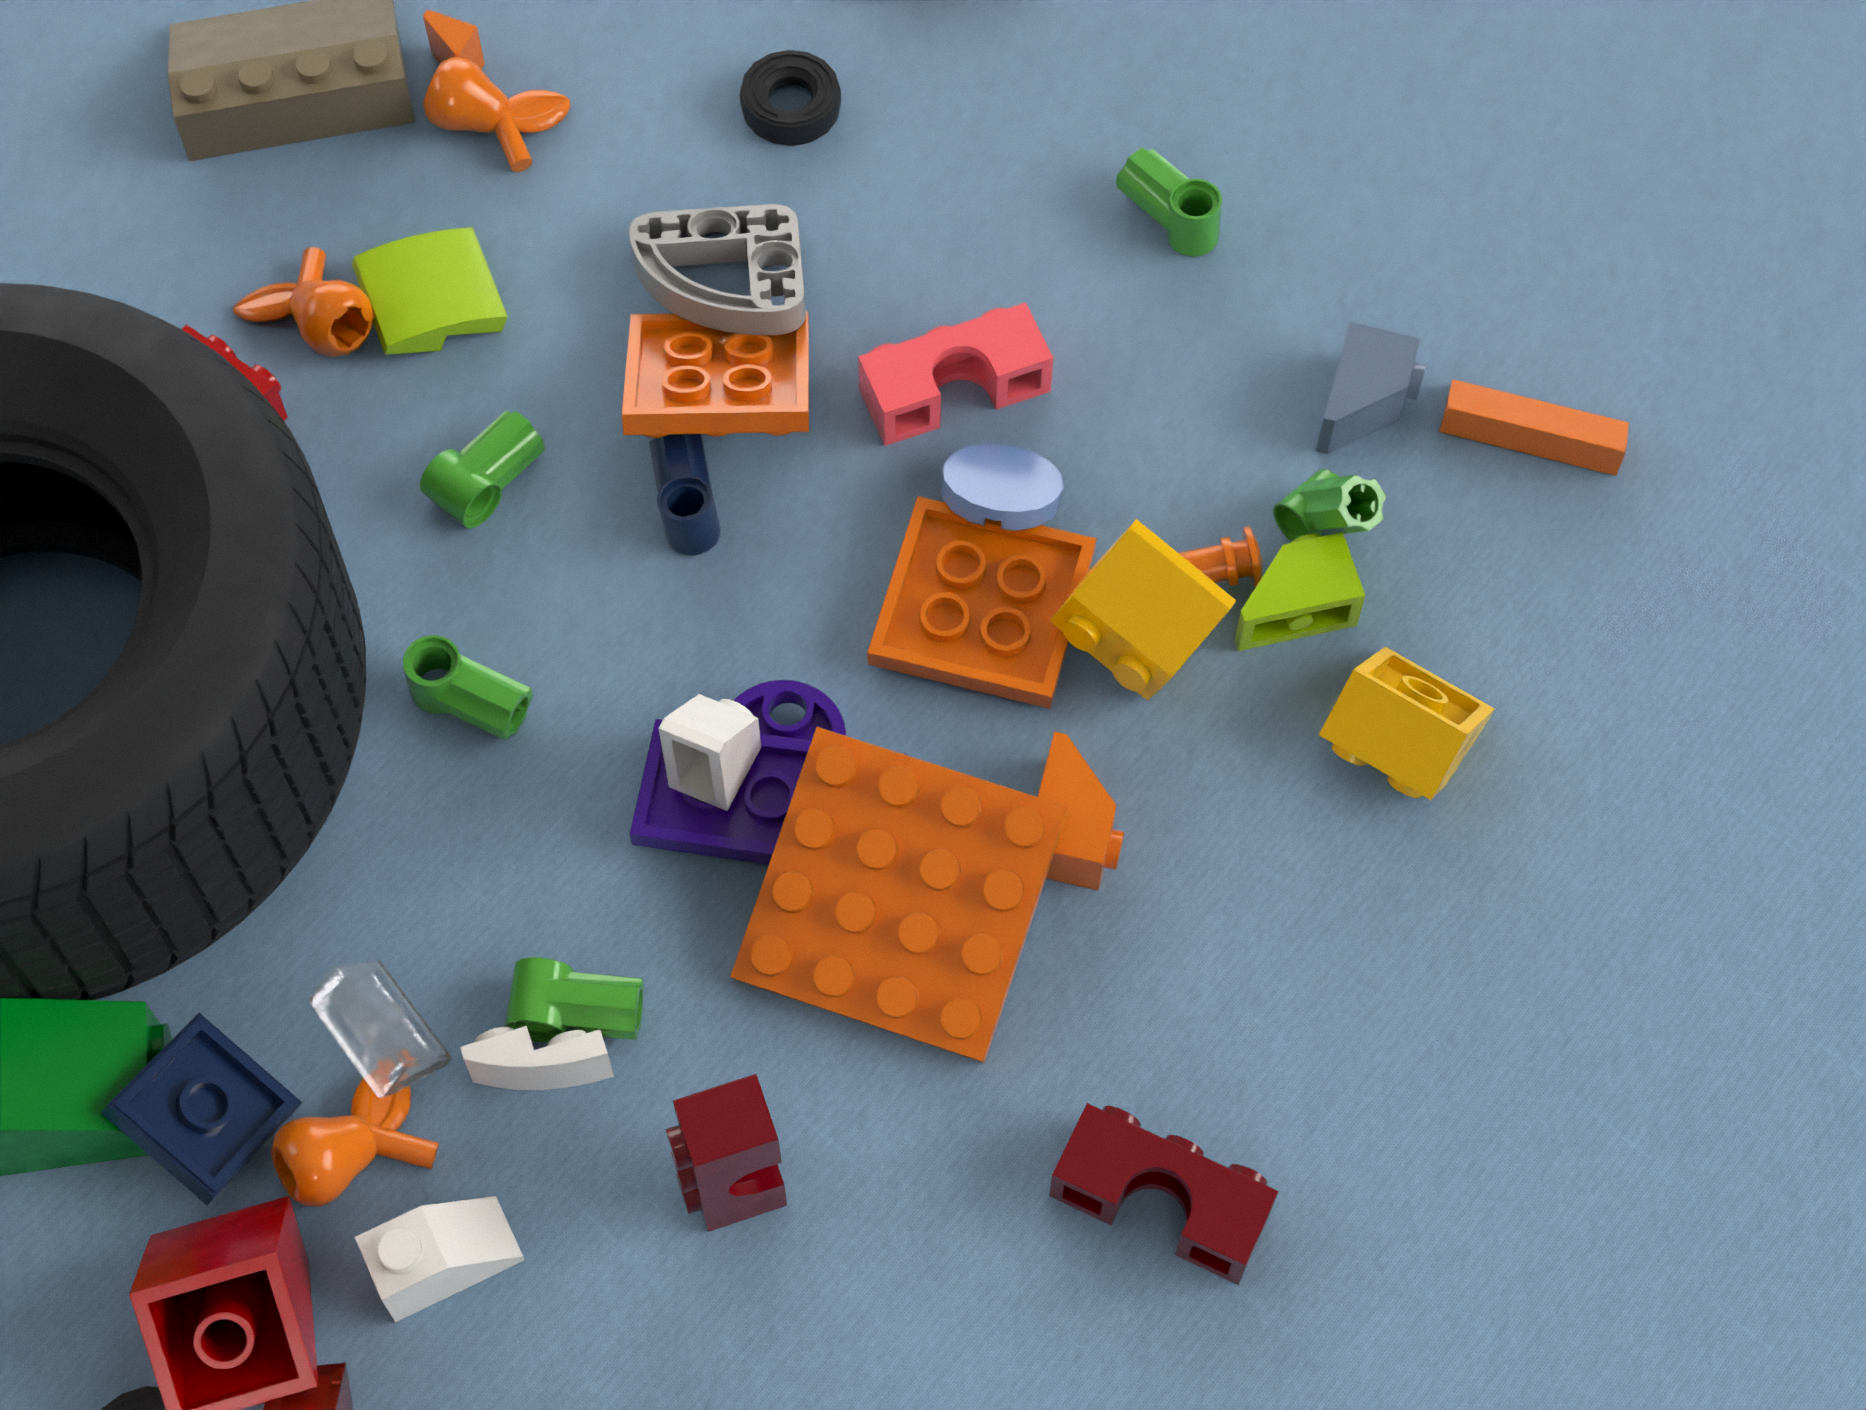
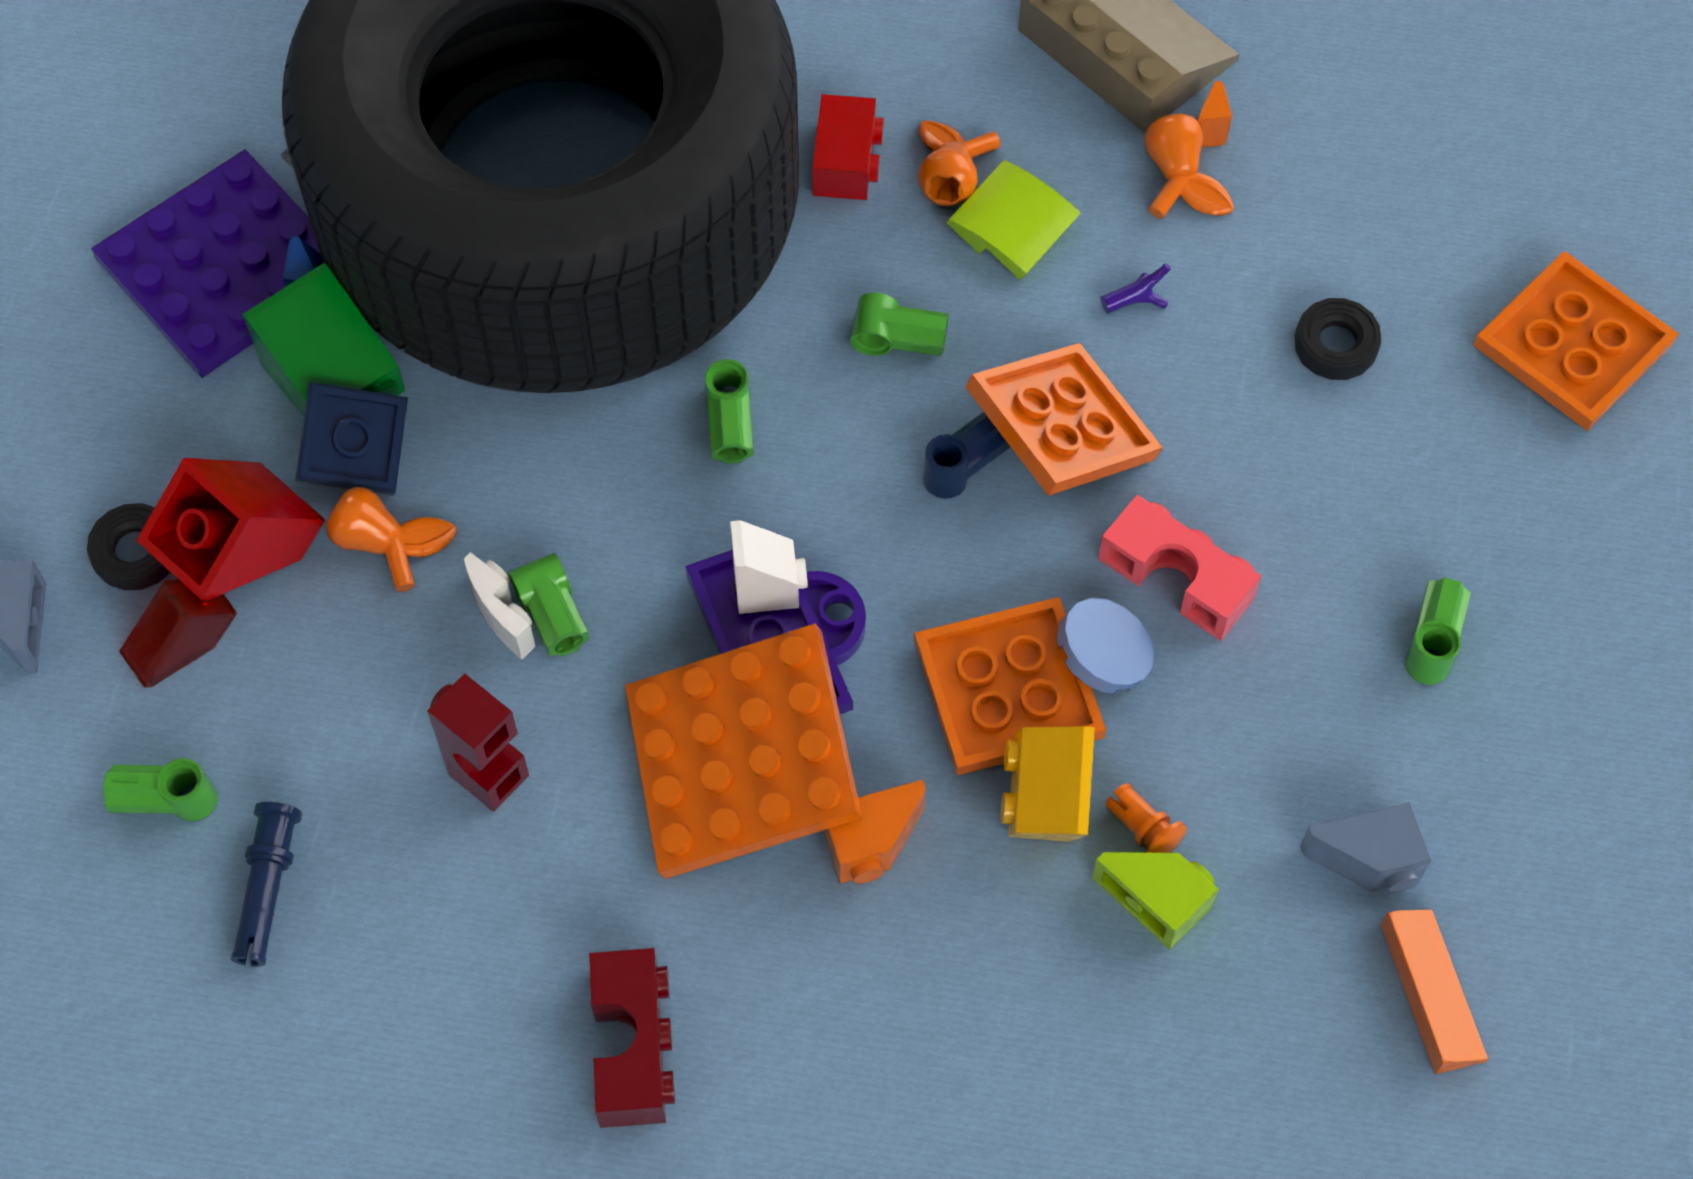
camera: 60 degrees right, 0 degrees up
clear slope [310,960,452,1098] -> none
white slope [355,1196,525,1323] -> none
light grey beam [629,204,806,335] -> none
bright green piece [1273,469,1387,542] -> none
yellow slope [1319,647,1495,800] -> none
none -> dark purple bar [1100,263,1171,314]

